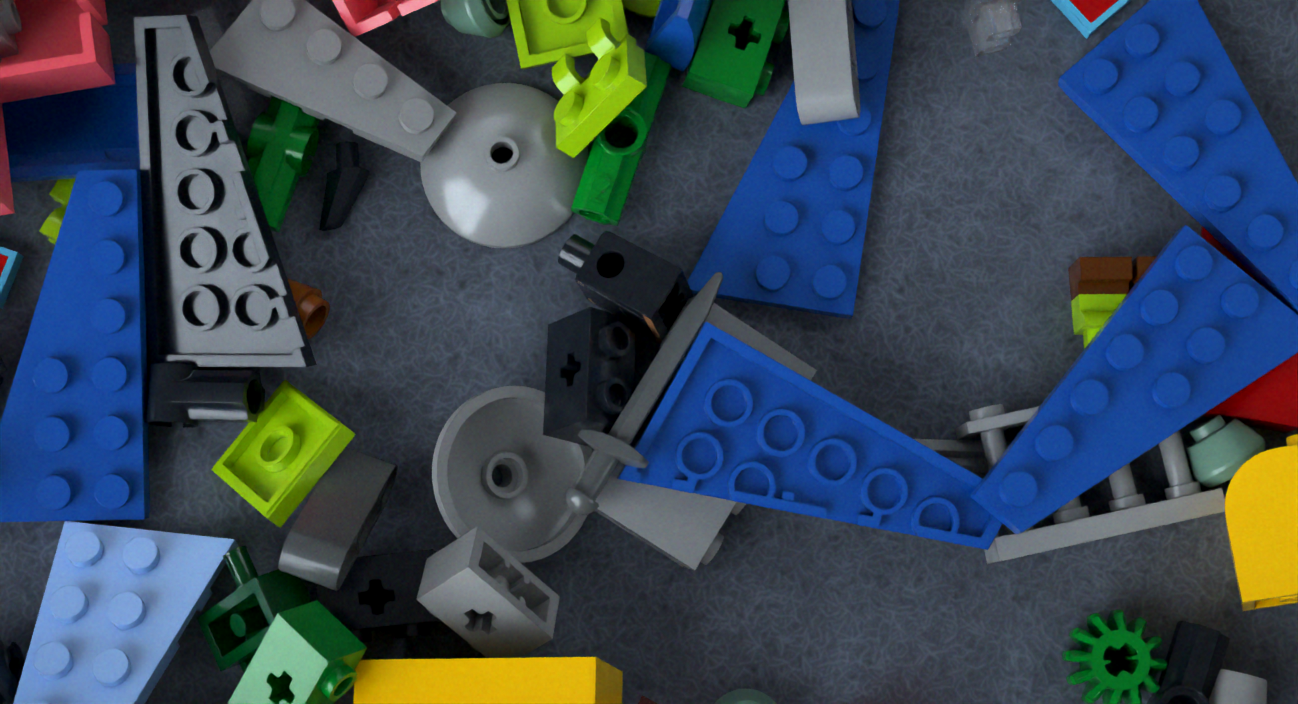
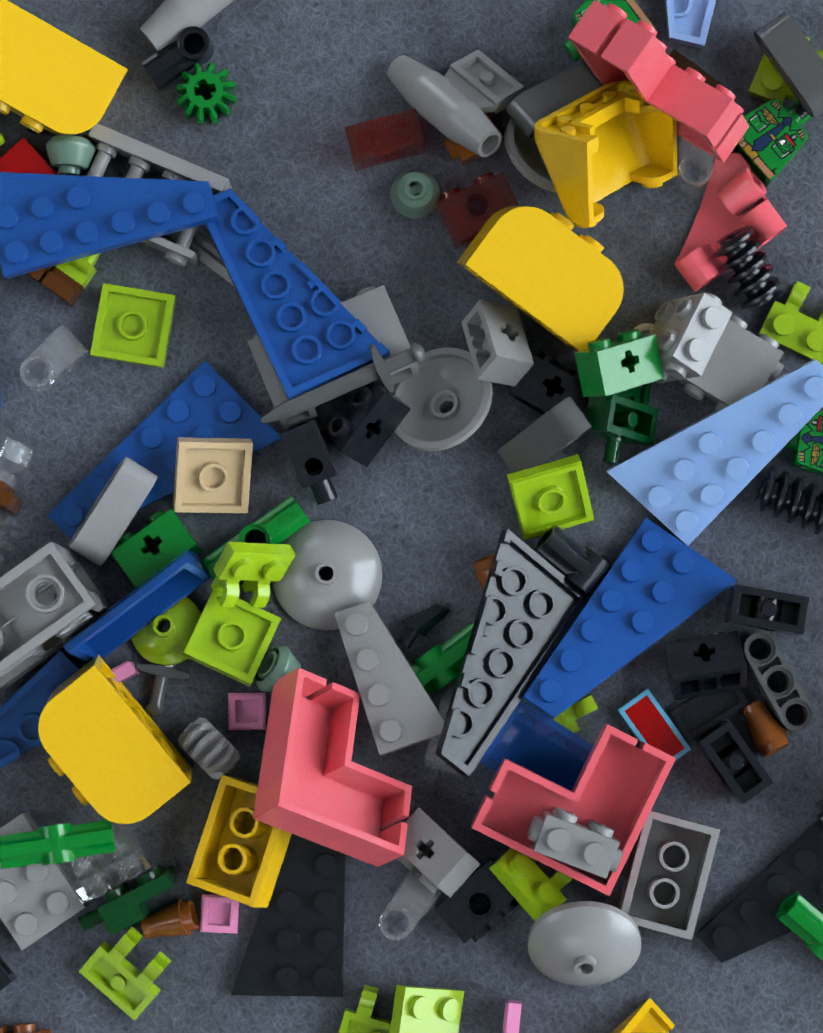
camera: 140 degrees left, 5 degrees up
none -> clear piece [19,325,90,393]
none -> lime plate [90,283,177,369]
none -> tan plate [173,437,253,513]

